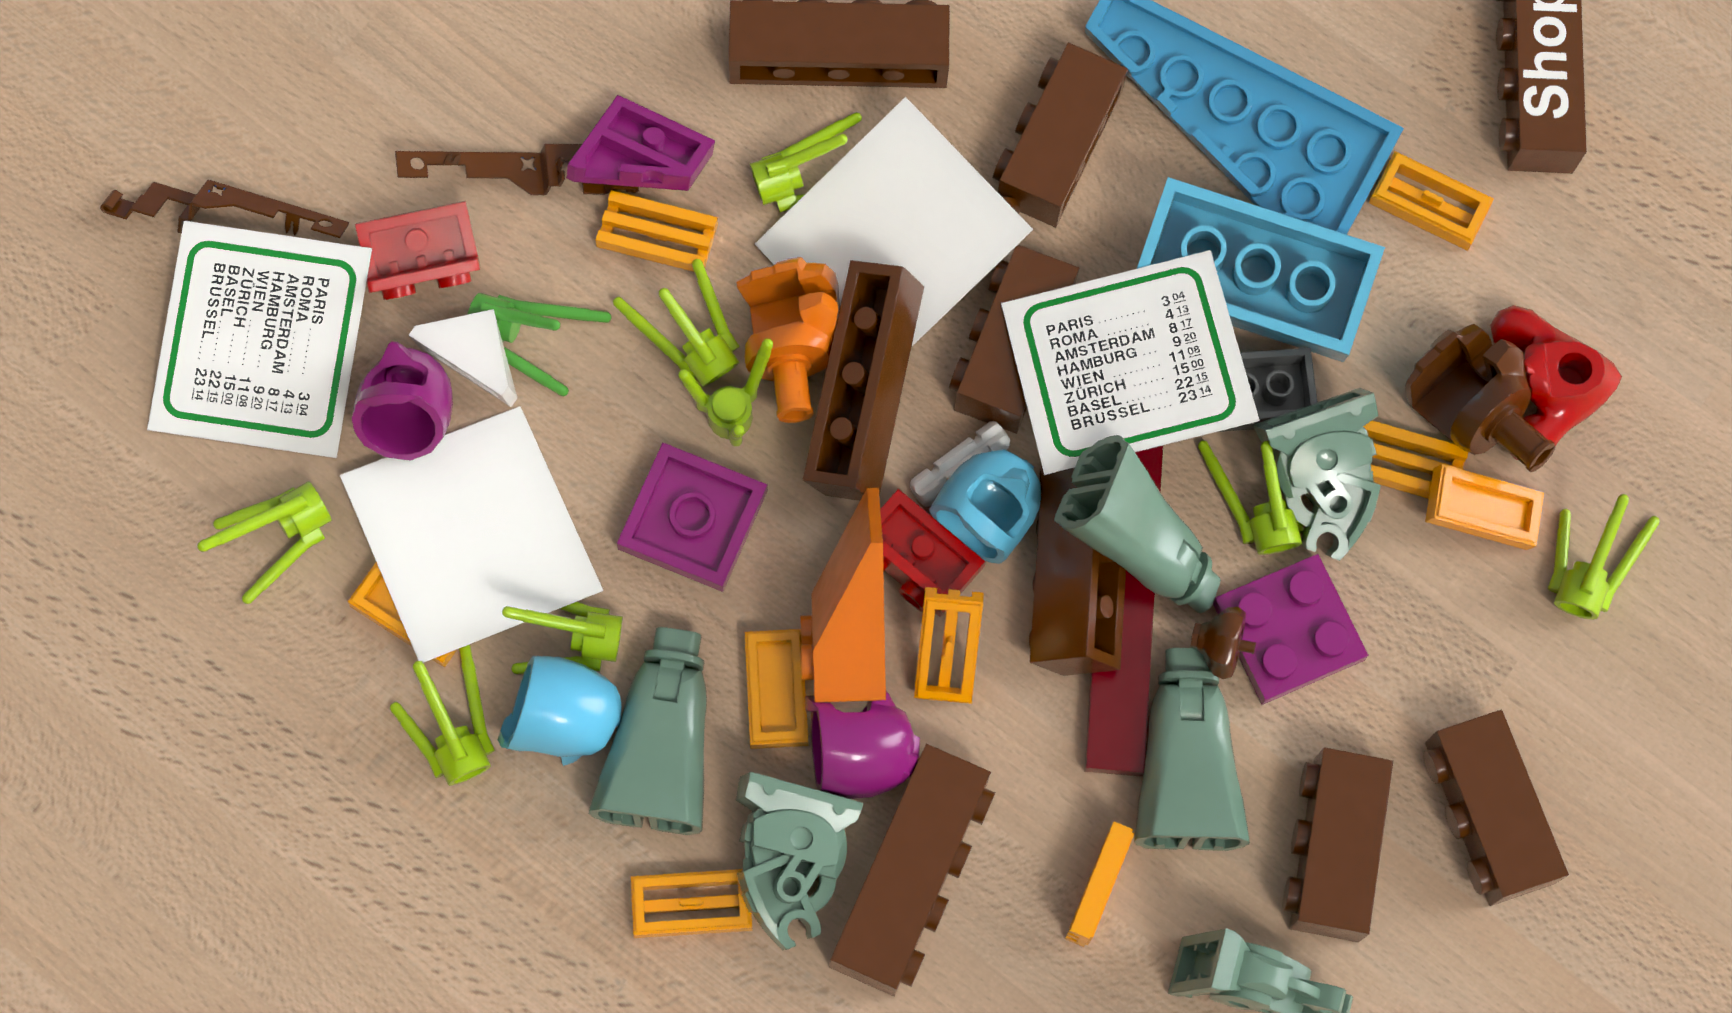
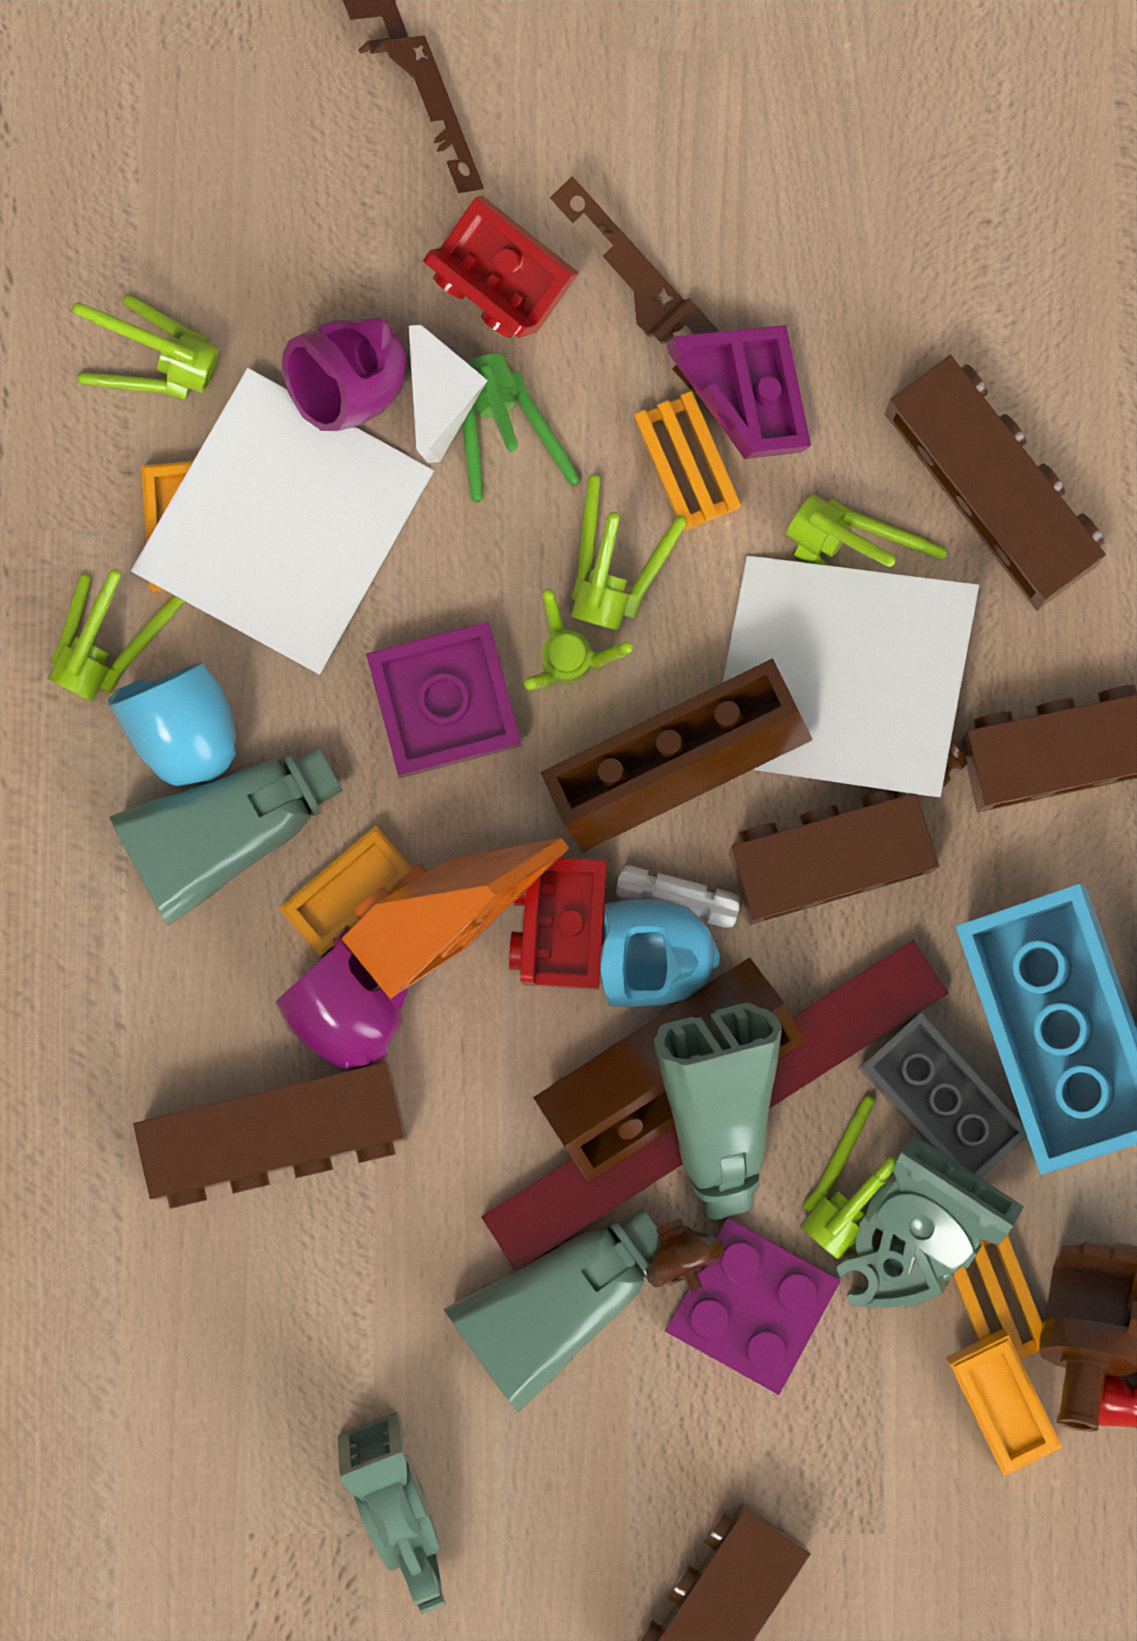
camera: 60 degrees right, 10 degrees up
white sticker [147,221,372,458] -> none
lime plant [502,602,623,674] -> none
light orange tile [631,869,753,938] -> none
sand green piece [736,772,864,950] -> none
orange piece [737,257,839,423] -> none
light orange tile [914,587,984,704] -> none
white sticker [1001,250,1260,475] -> none
light orange tile [1065,821,1134,947] -> none
reddish brown brick [1282,747,1394,943] -> none
lime plant [1547,494,1660,620] -> none

